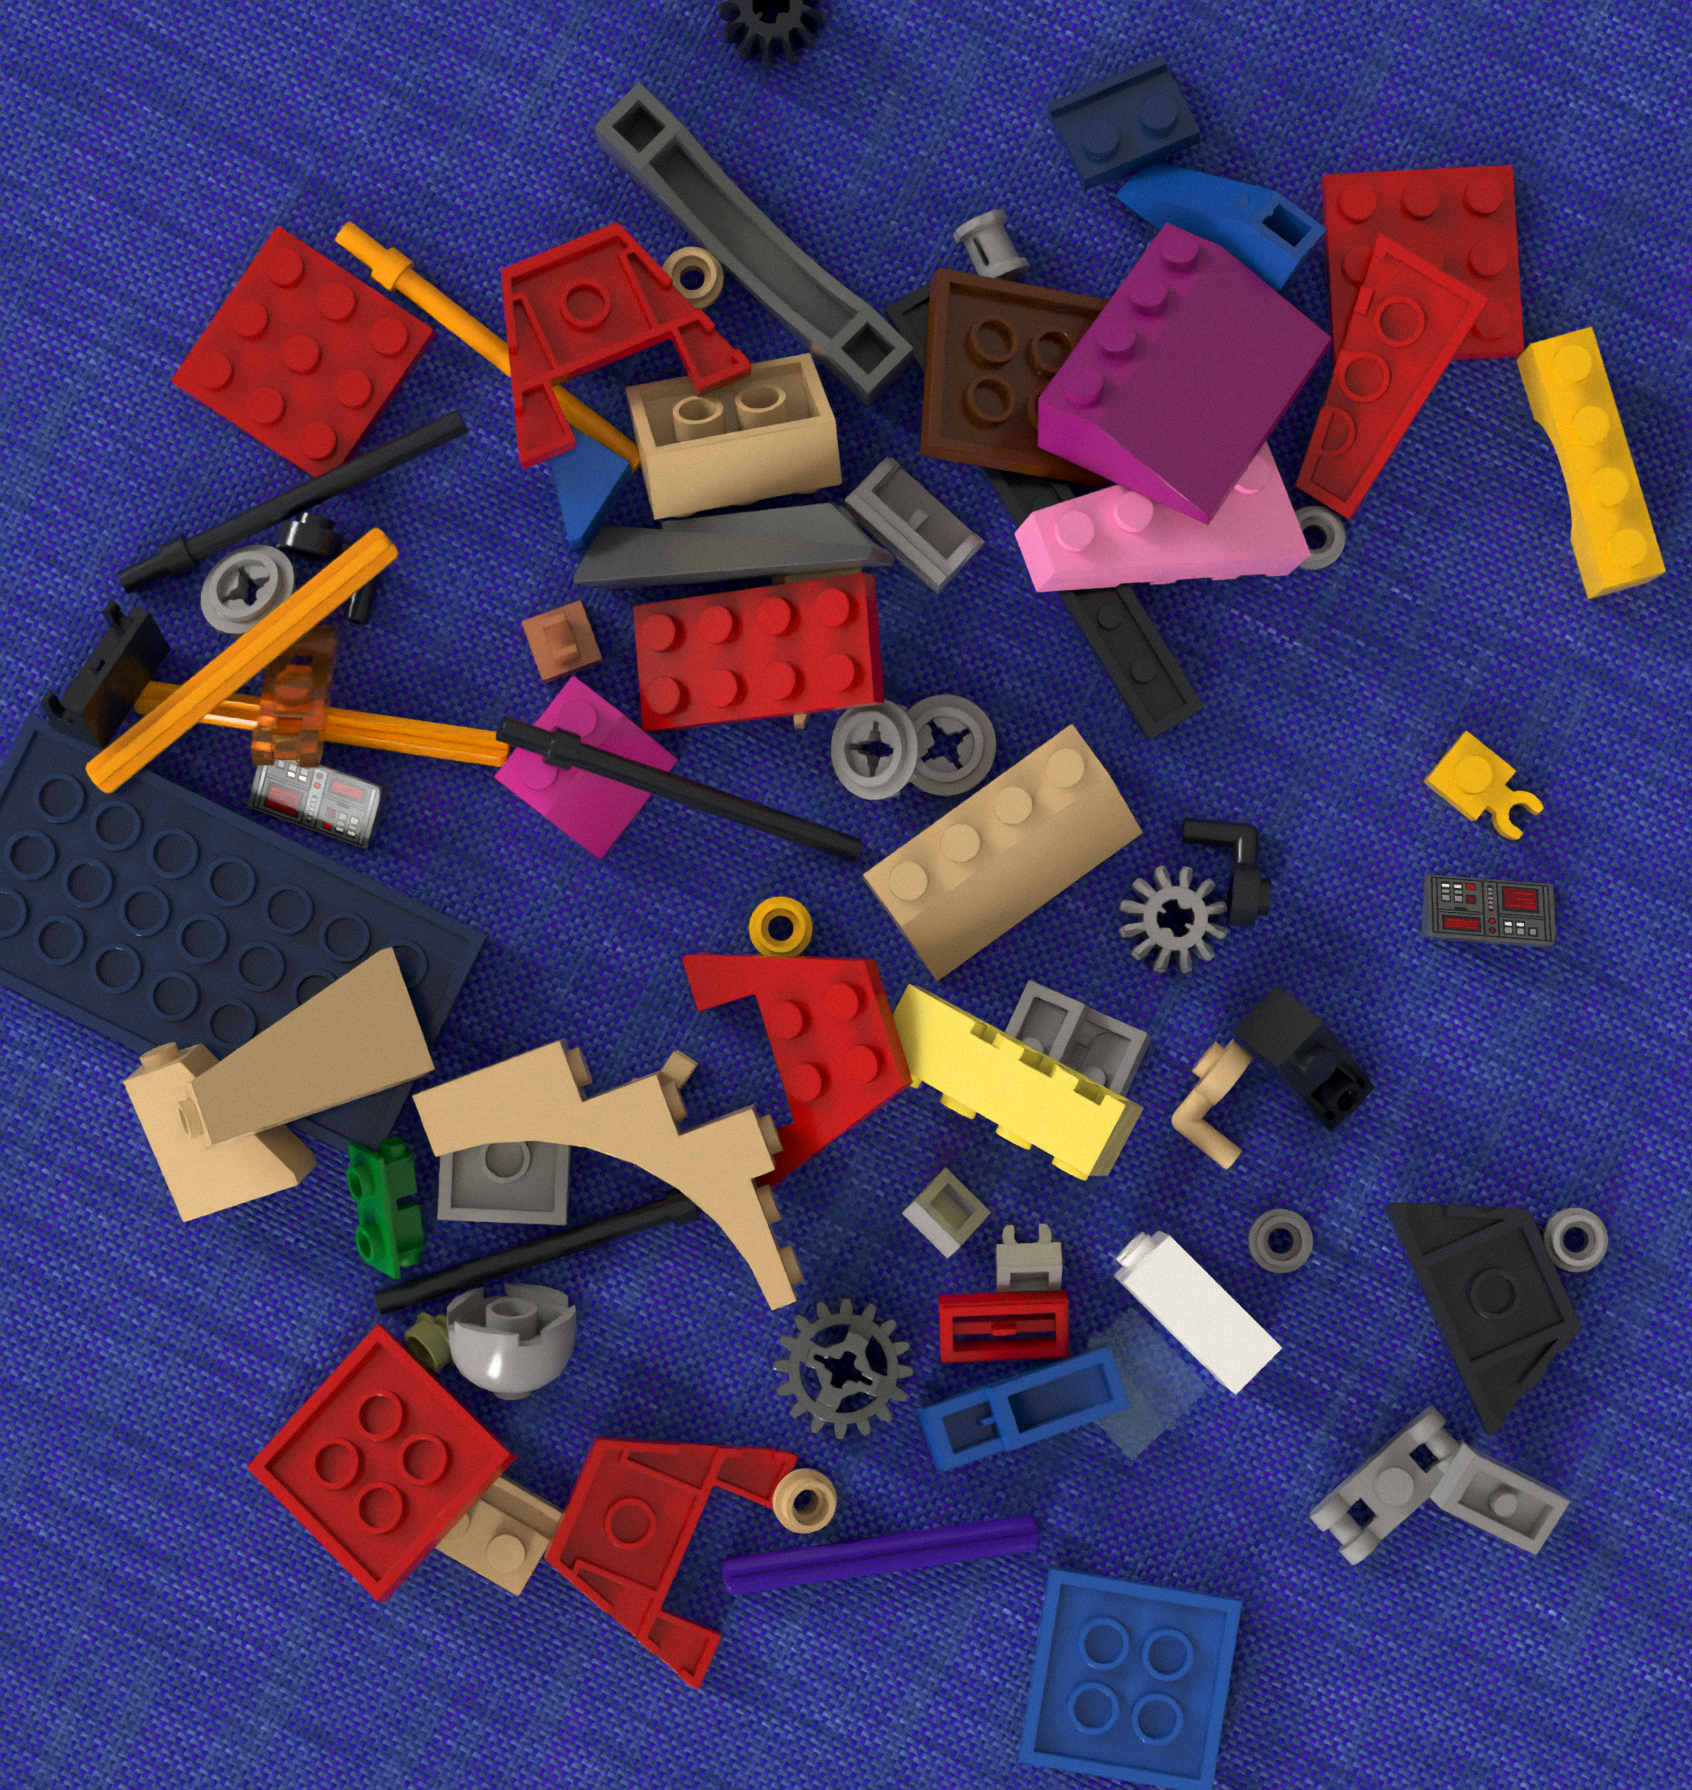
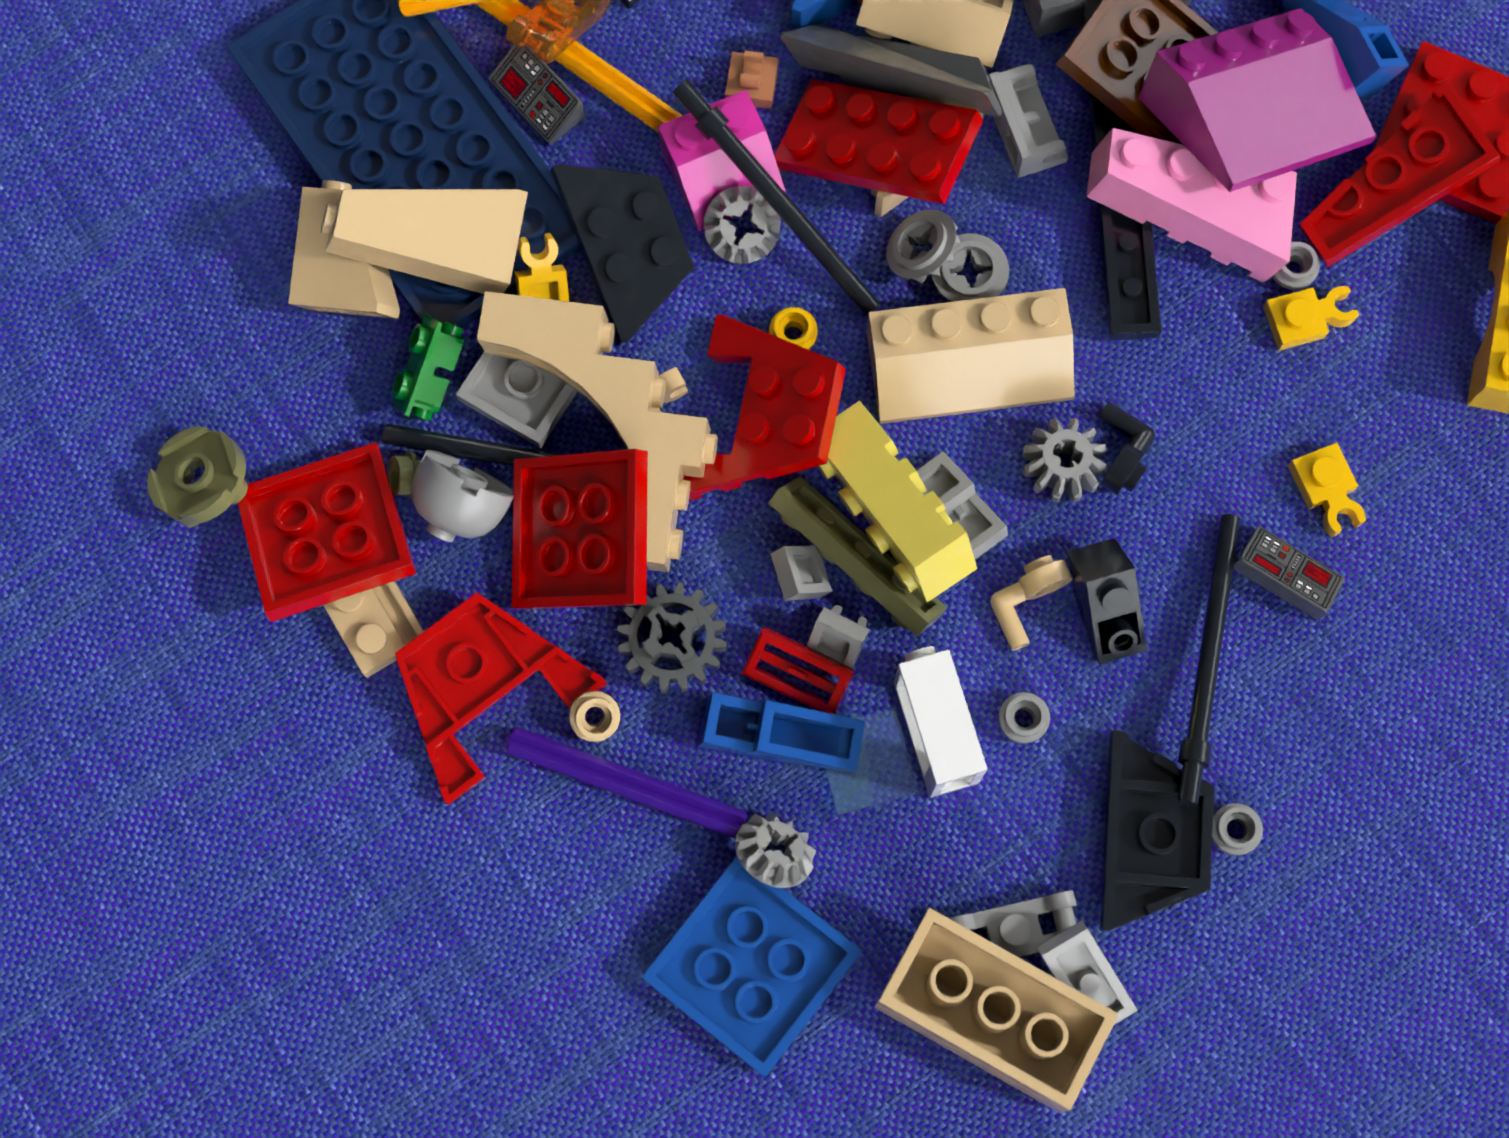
camera: 30 degrees right, 10 degrees down
none -> olive plate [147,426,248,527]
none -> red plate [512,449,648,610]
none -> yellow plate [515,233,569,302]
none -> black wing [550,164,694,345]
none -> light grey gear [704,186,781,264]
none -> light grey gear [735,812,816,888]
none -> olive plate [768,476,948,637]
none -> tan slope [874,907,1119,1113]
none -> black bar [1177,514,1241,806]
none -> yellow plate [1263,286,1359,351]

